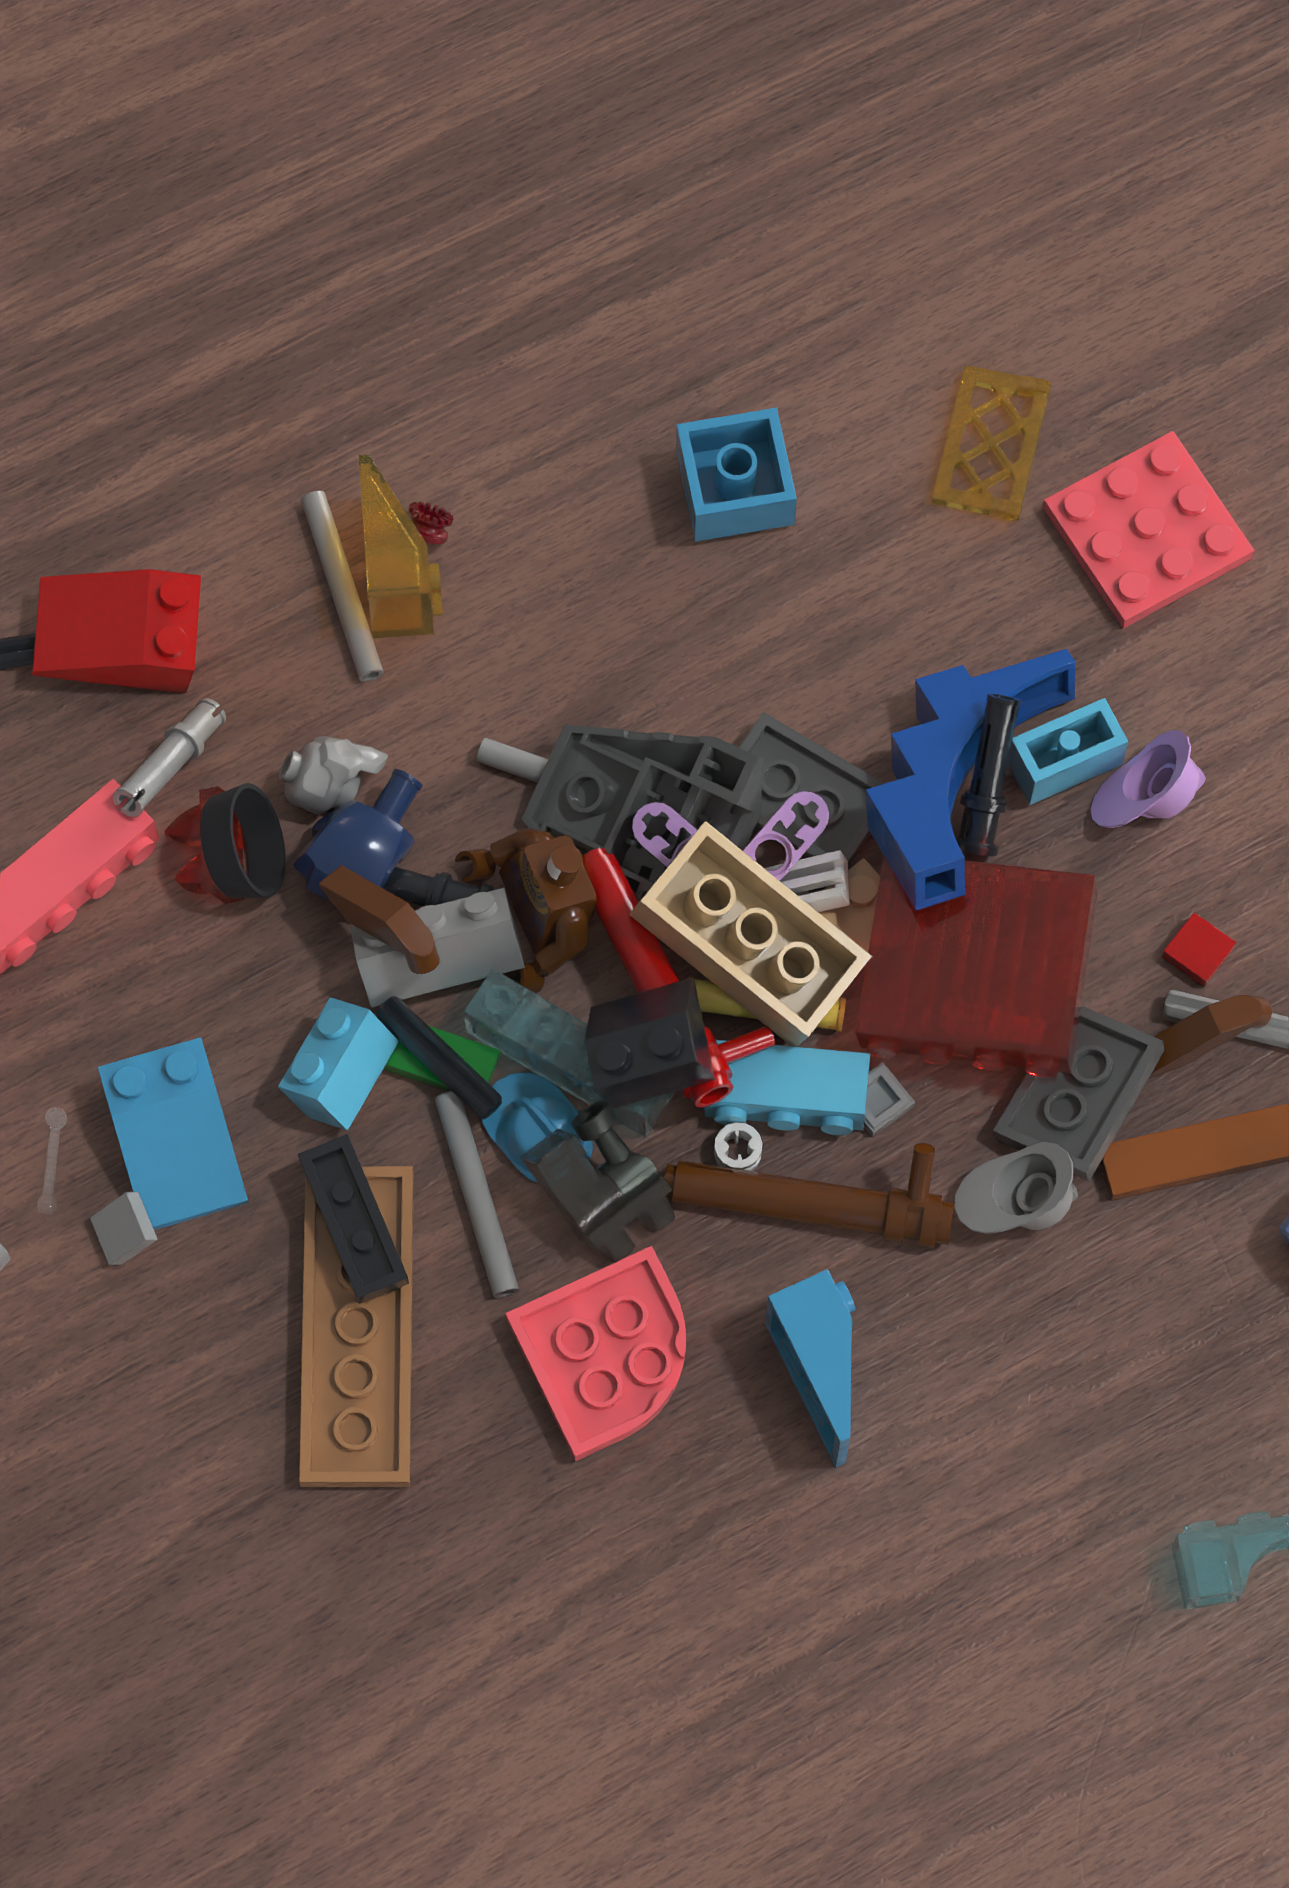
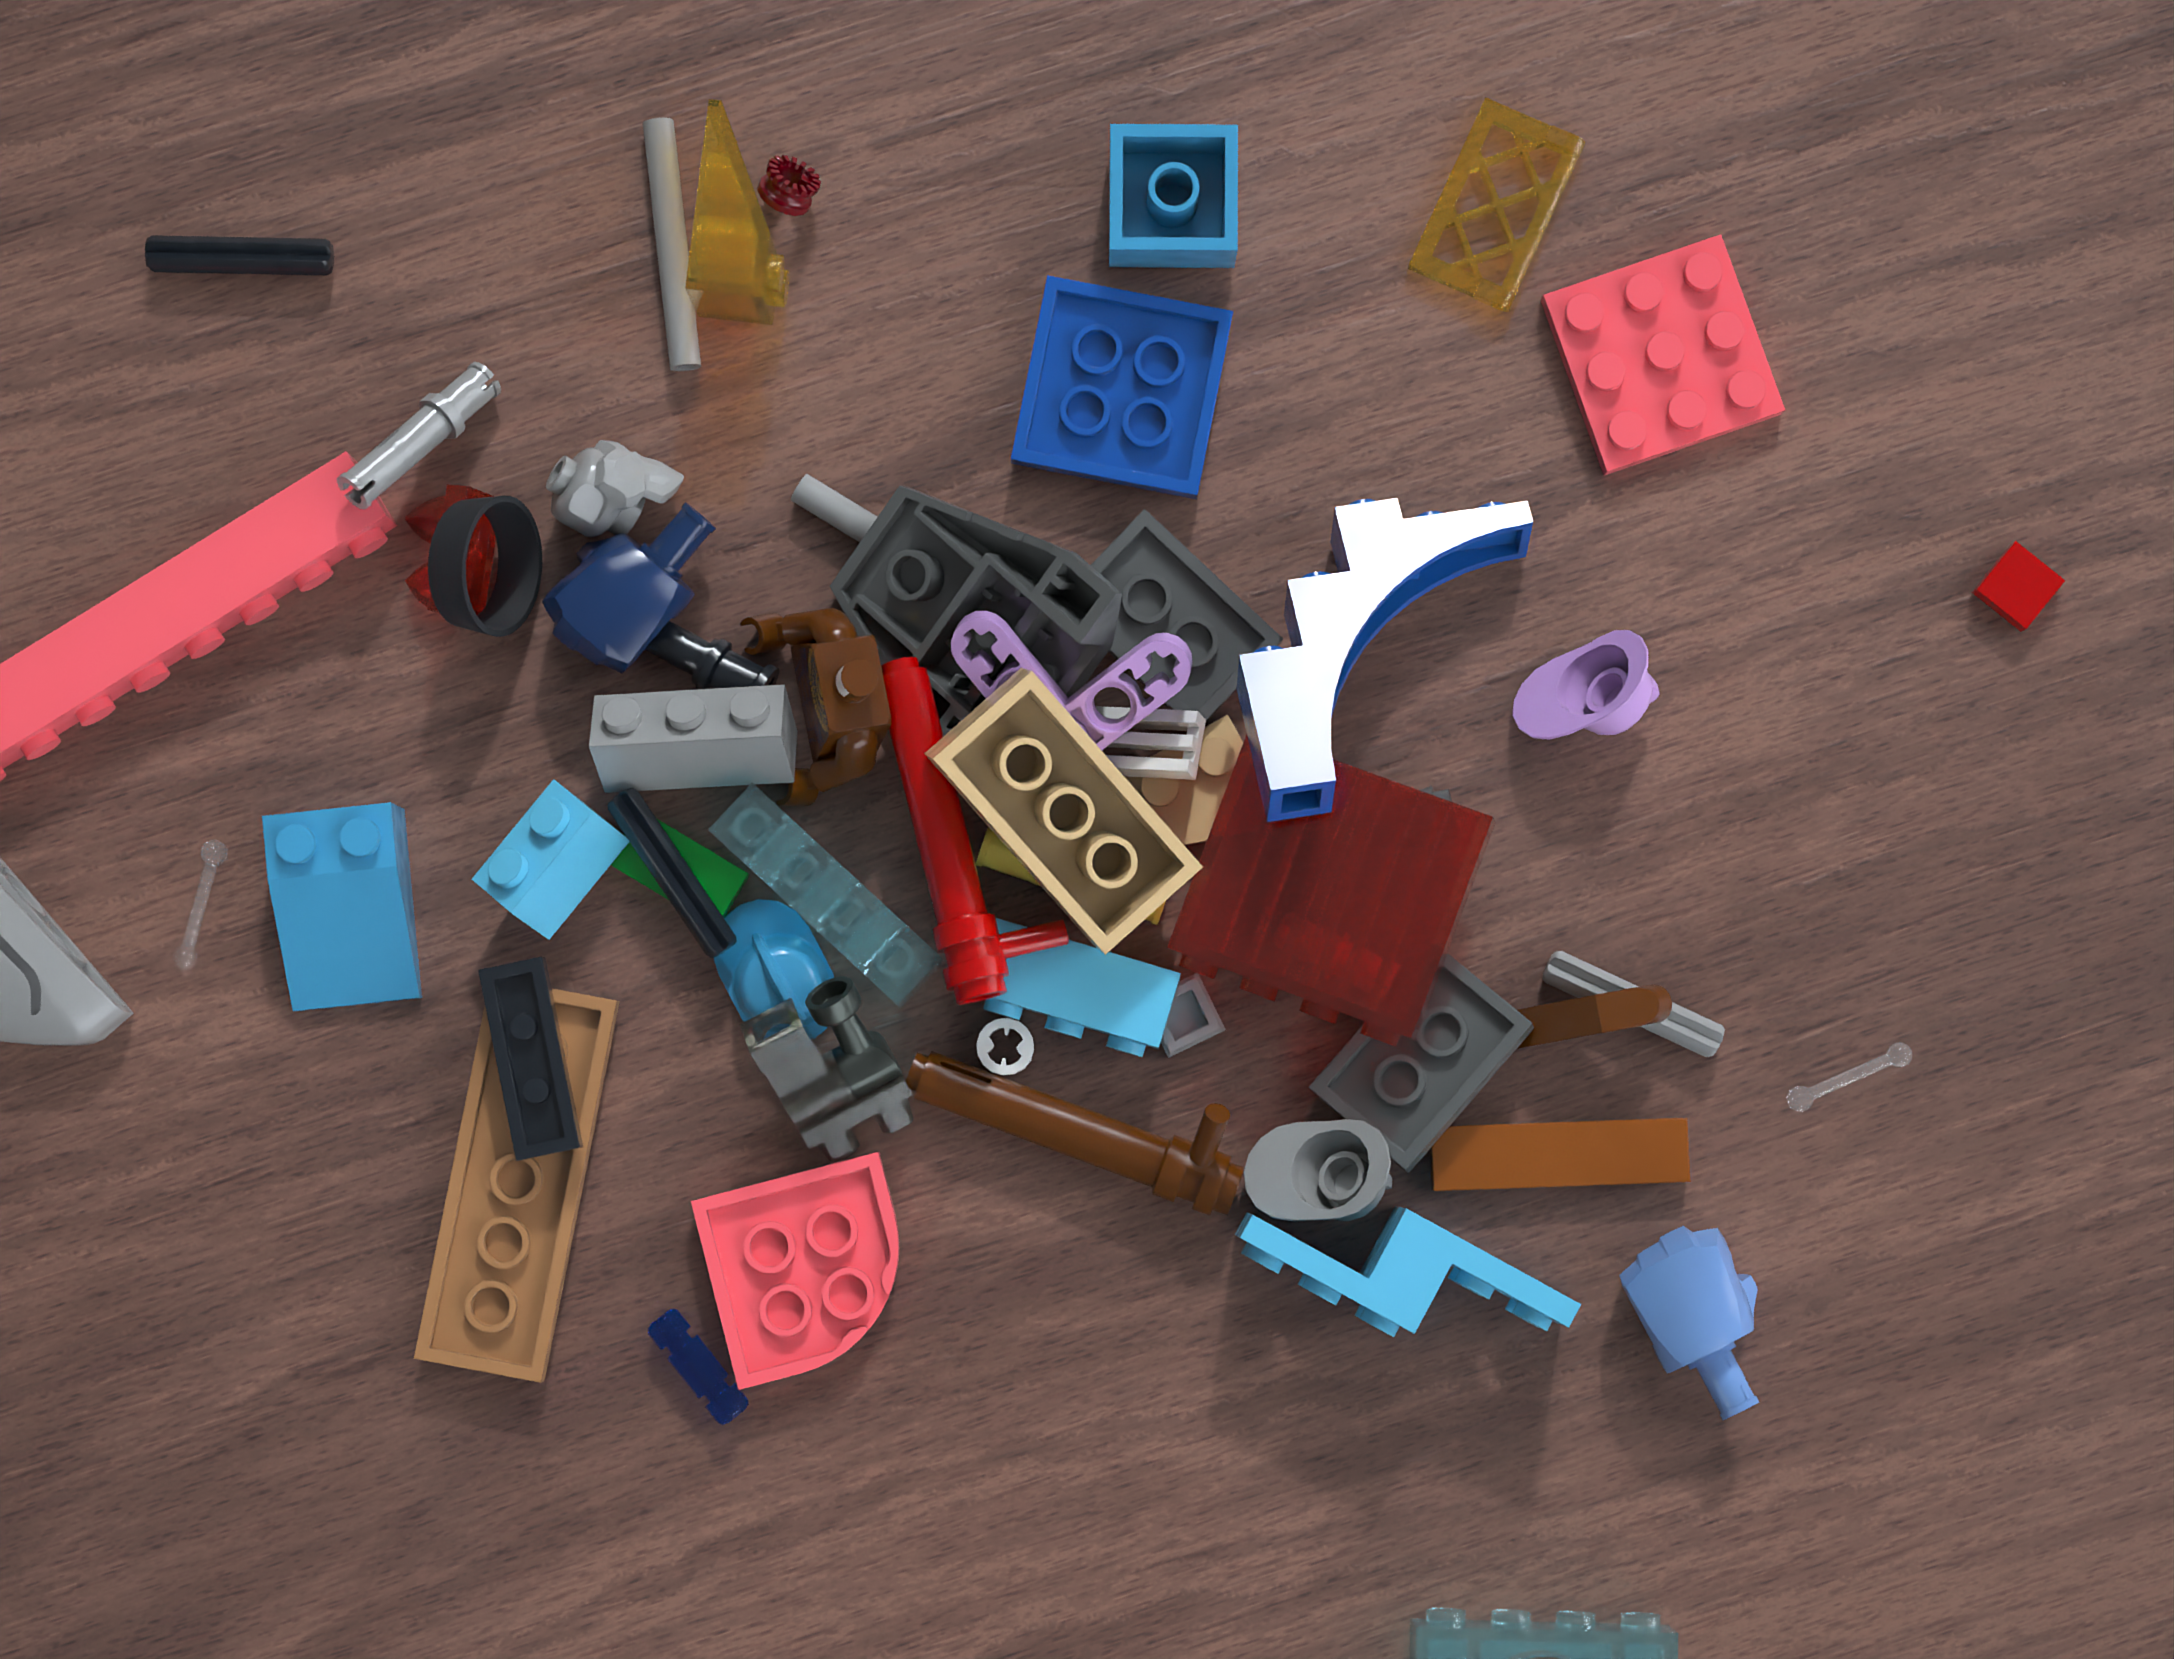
camera: 10 degrees right, 15 degrees up
red slope [32,569,201,694] -> none
light grey tile [90,1192,158,1265] -> none
reddish brown piece [319,865,440,974] -> none
light grey piece [435,1091,519,1299] -> none
black slope [584,978,715,1109] -> none
dark azure slope [765,1269,856,1468] -> none
black pin [955,694,1021,856] -> none
medium azure brick [1008,698,1129,805] -> none
red tile [1162,912,1237,987] -> none
none -> clear blue axle [647,1308,749,1425]
none -> blue plate [1011,275,1233,500]
none -> medium azure bracket [1234,1206,1581,1337]

